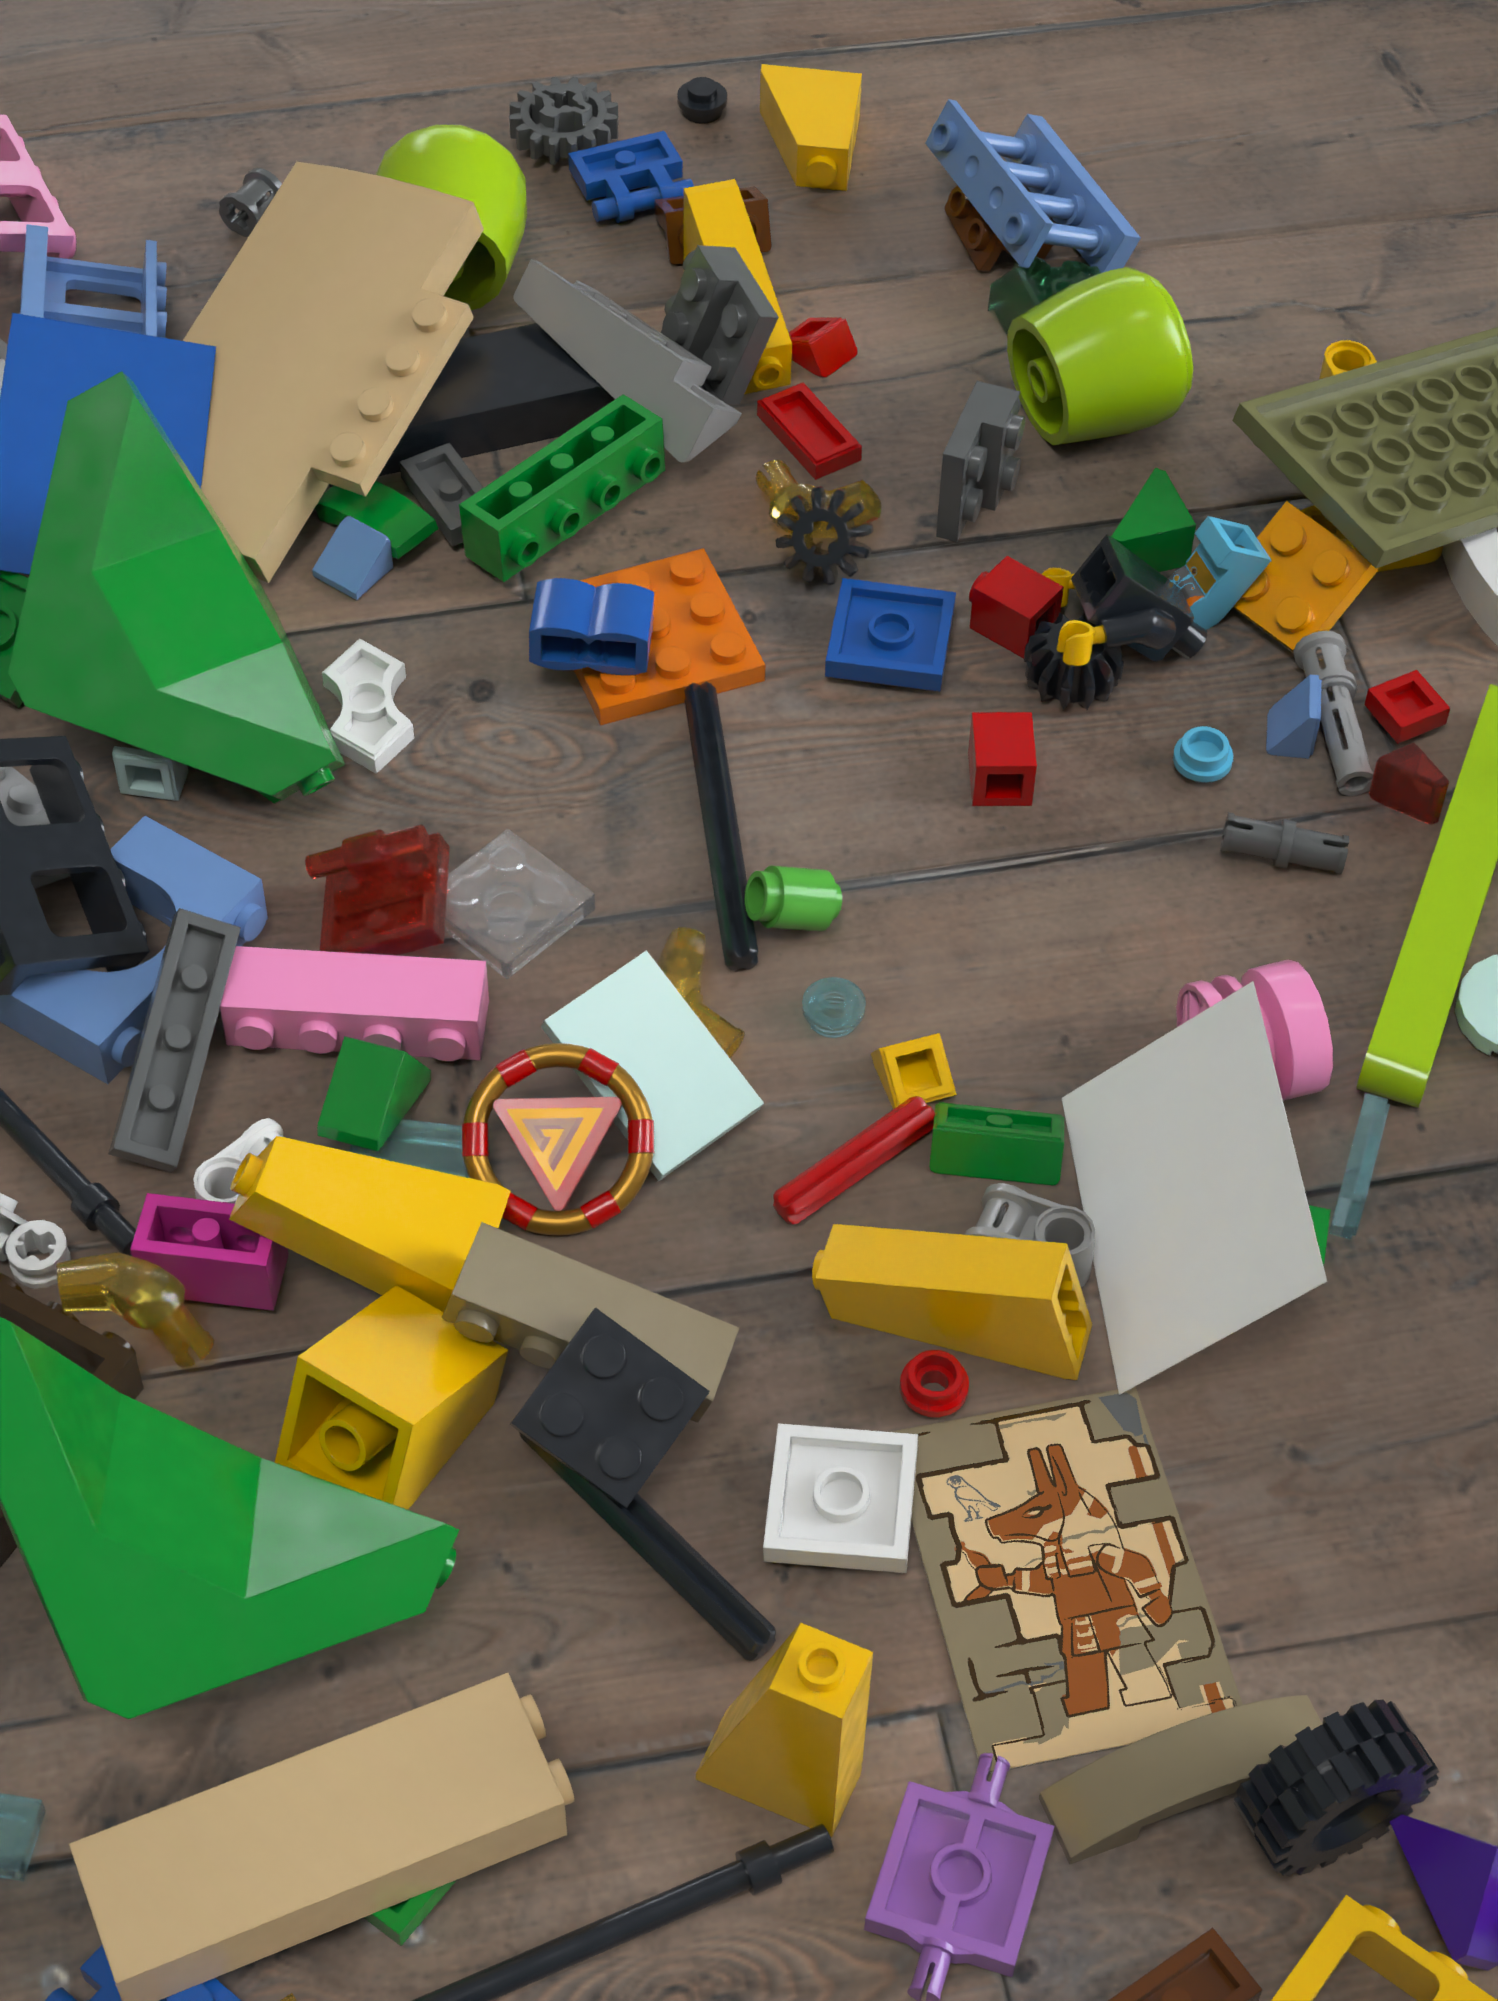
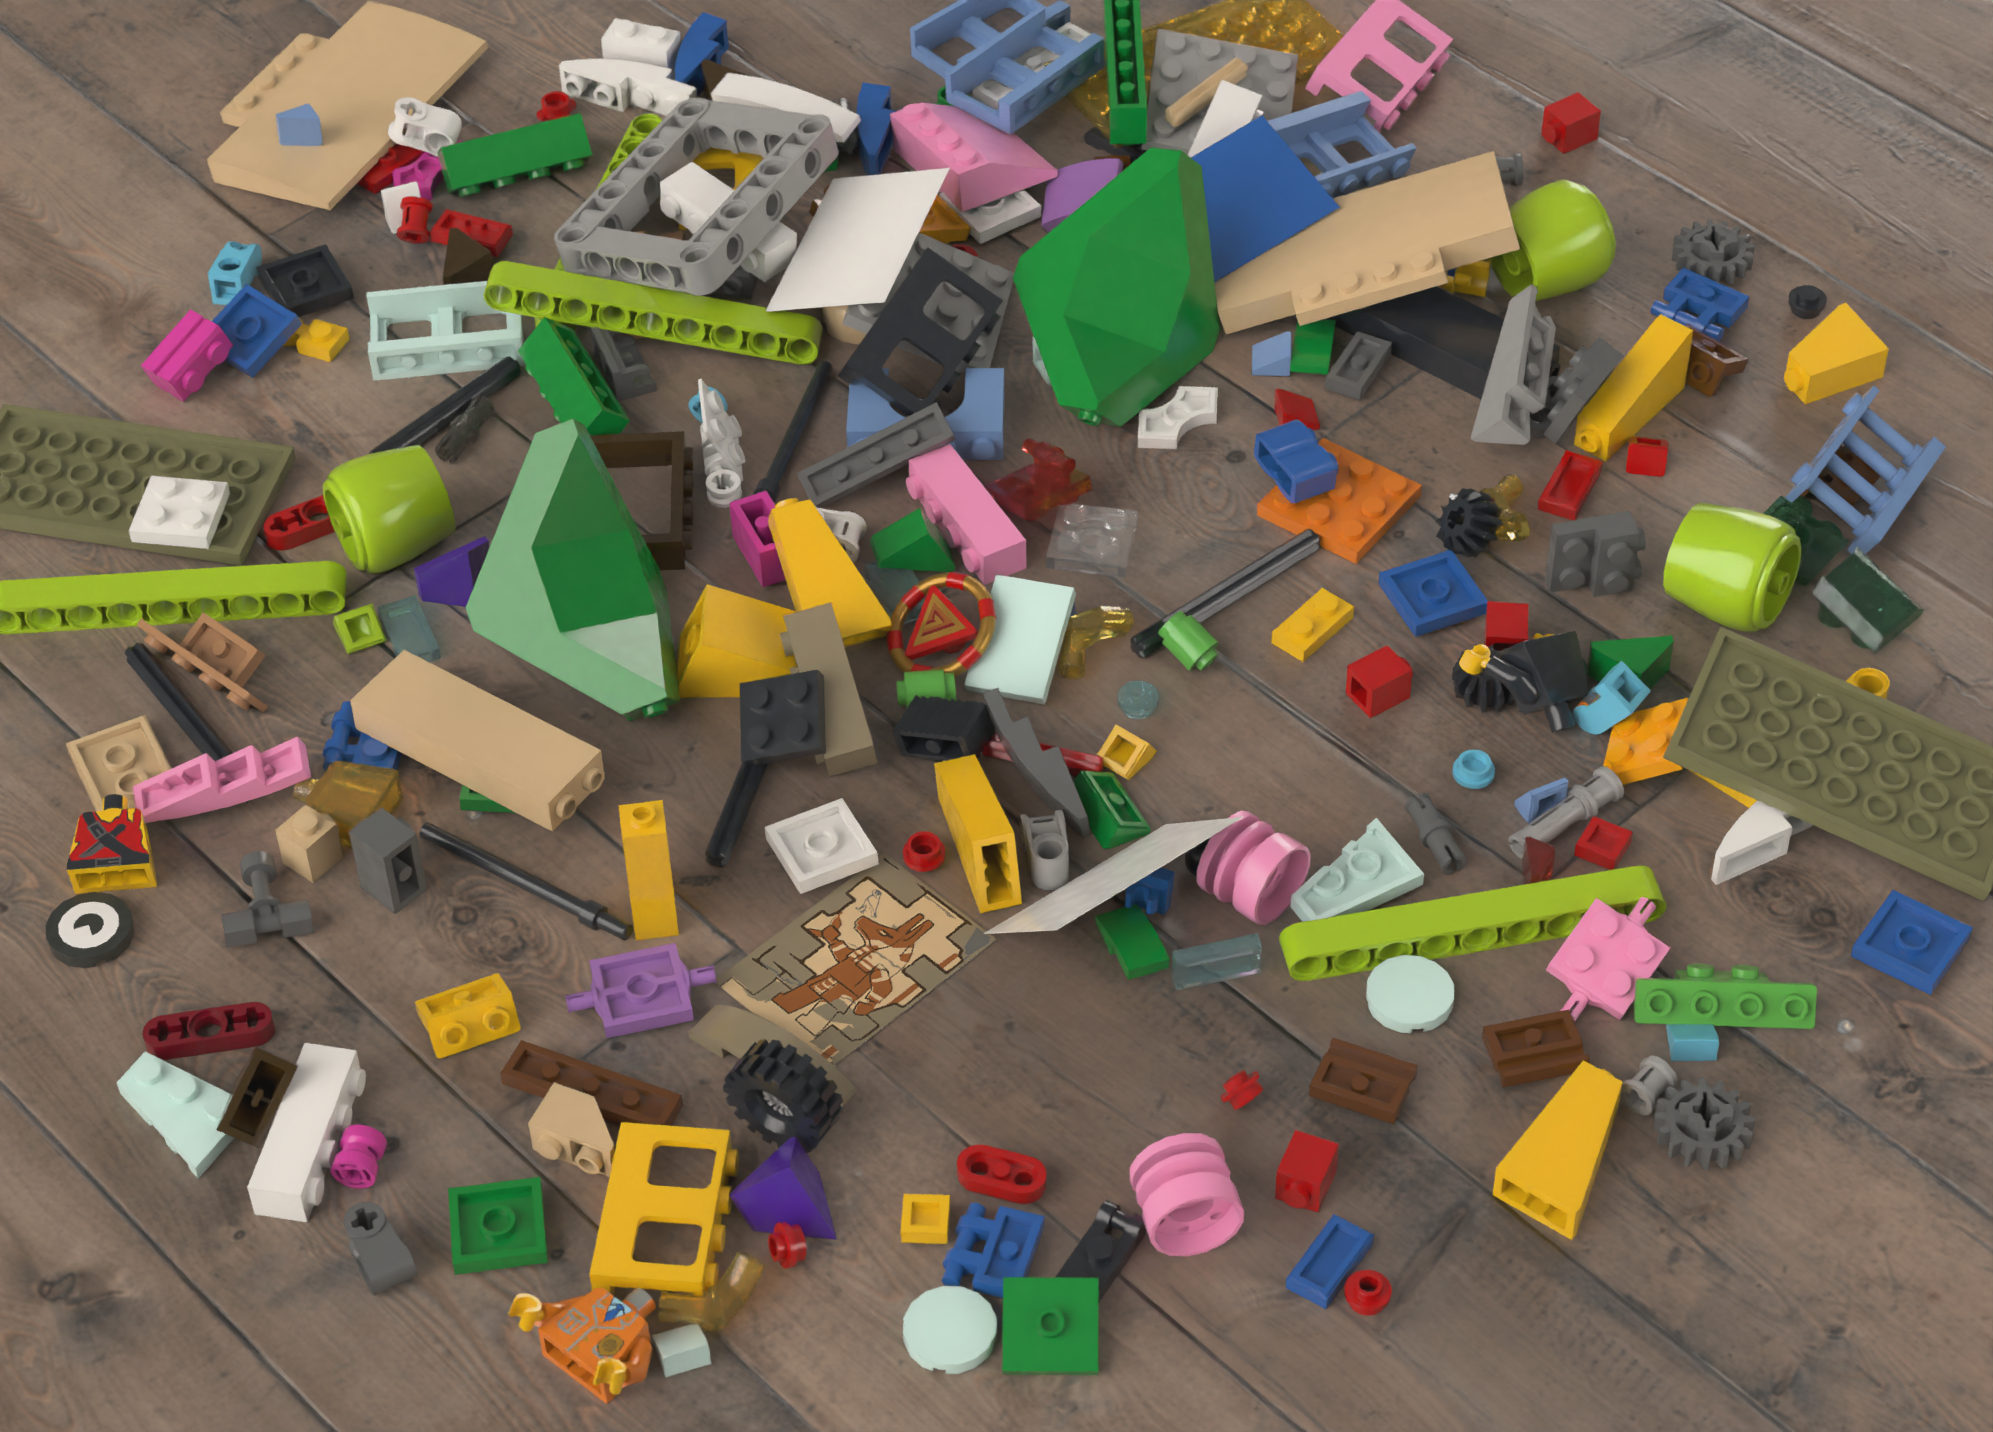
camera: 60 degrees right, 5 degrees down
clear yellow arm [56,1252,214,1368] -> none
green brick [459,394,666,582] -> none
none -> black brick [892,695,995,761]
none -> bright green brick [896,669,956,709]
none -> dark grey slope [982,688,1091,838]
none -> yellow plate [1271,588,1354,662]
none -> red slope [1274,389,1320,430]
none -> light aqua wing [1290,818,1424,922]
none -> red brick [1541,92,1601,154]
none -> clear green slope [1812,547,1924,654]

